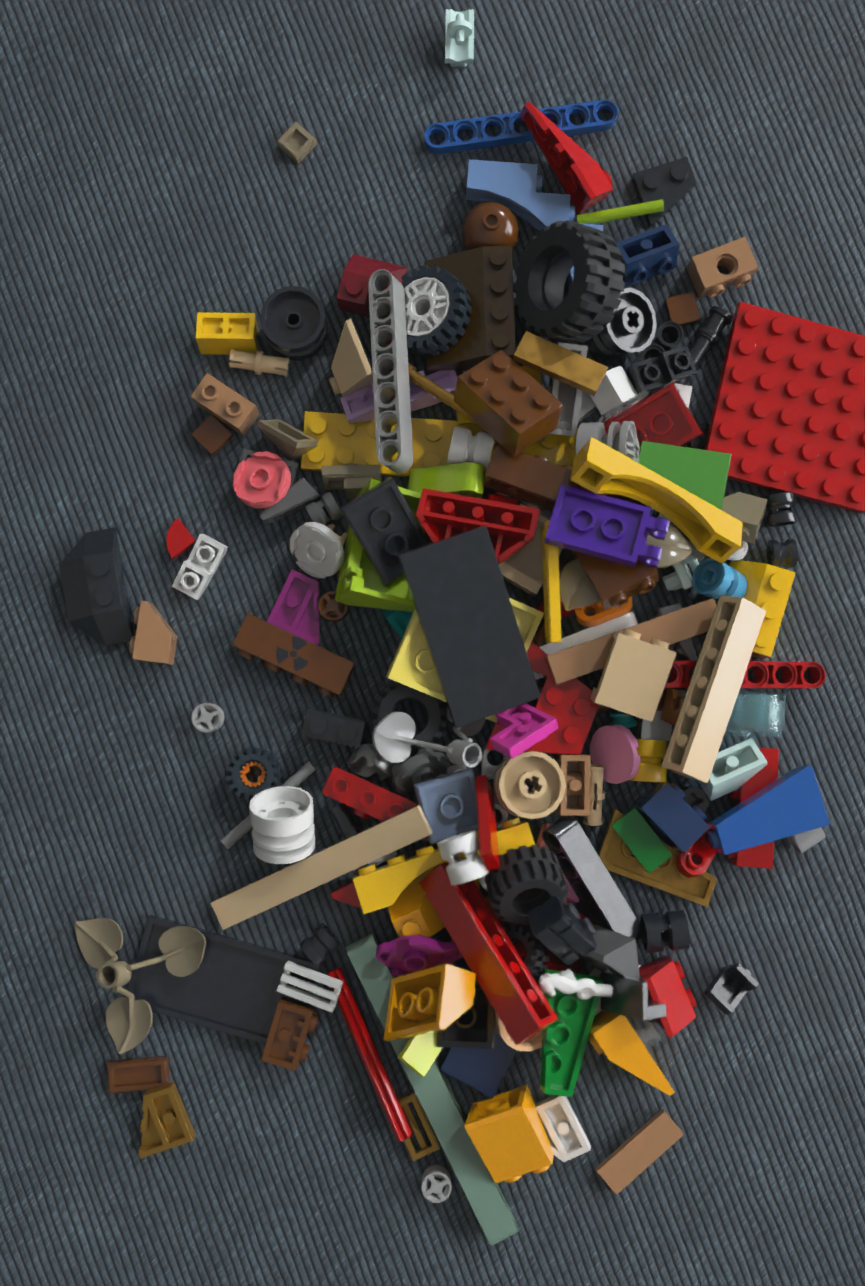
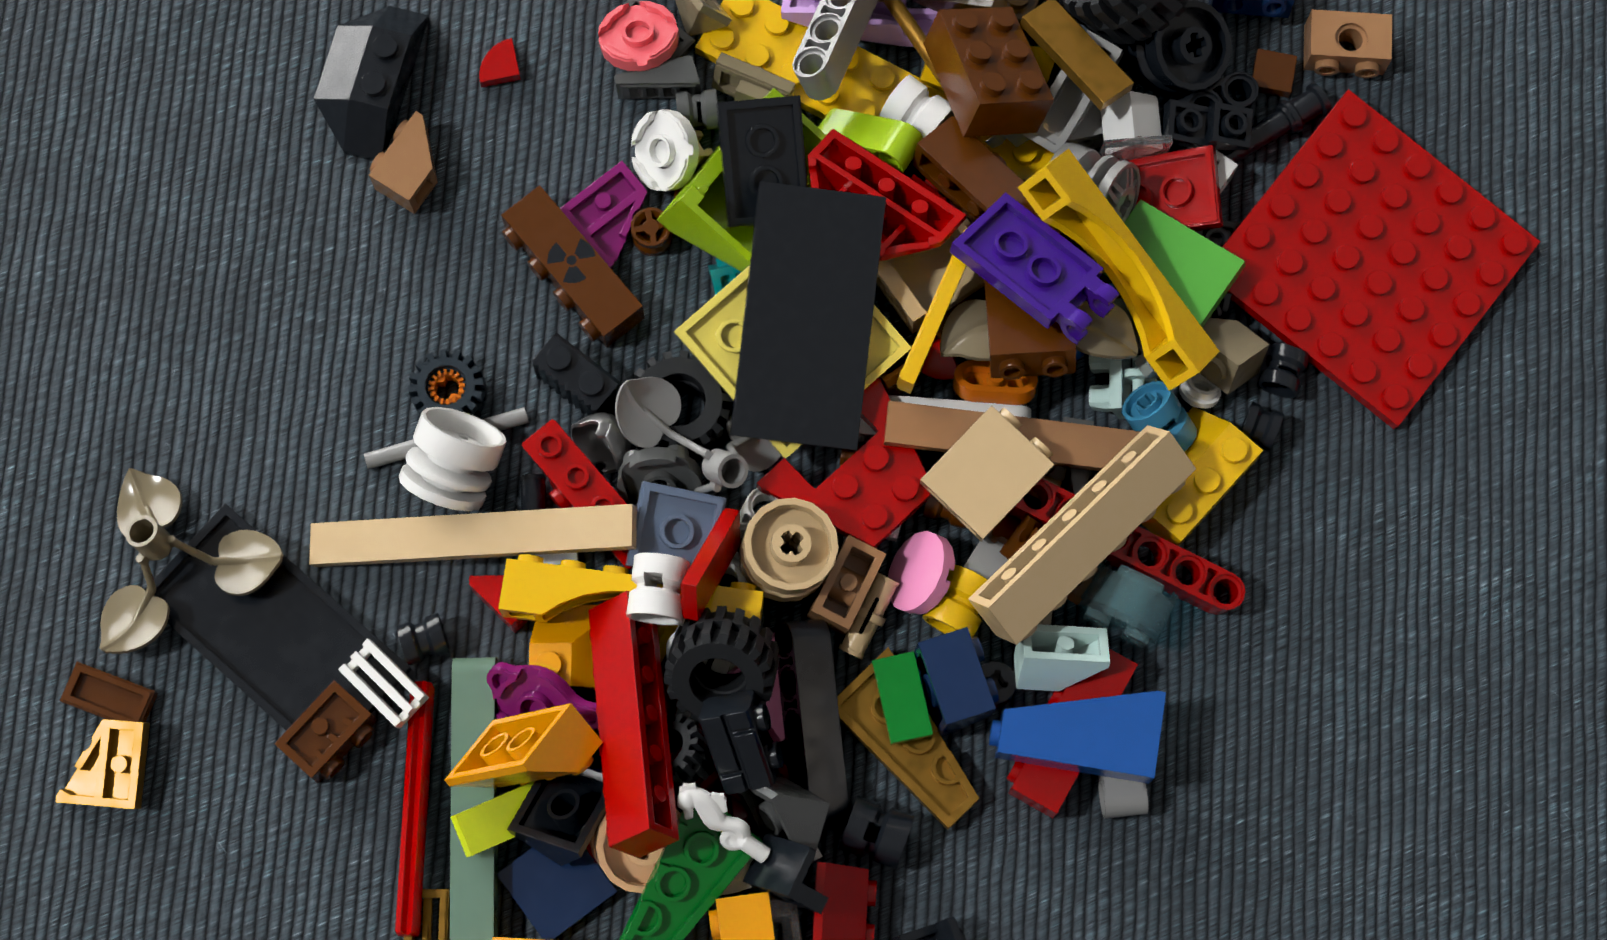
camera: 25 degrees right, 10 degrees down
white slope [172,534,228,600] -> none
light grey wheel [191,703,225,732] -> none
dark pink plate [490,703,558,759] -> none
teal bush [610,709,638,728] -> none
red plate [676,824,718,878] -> none

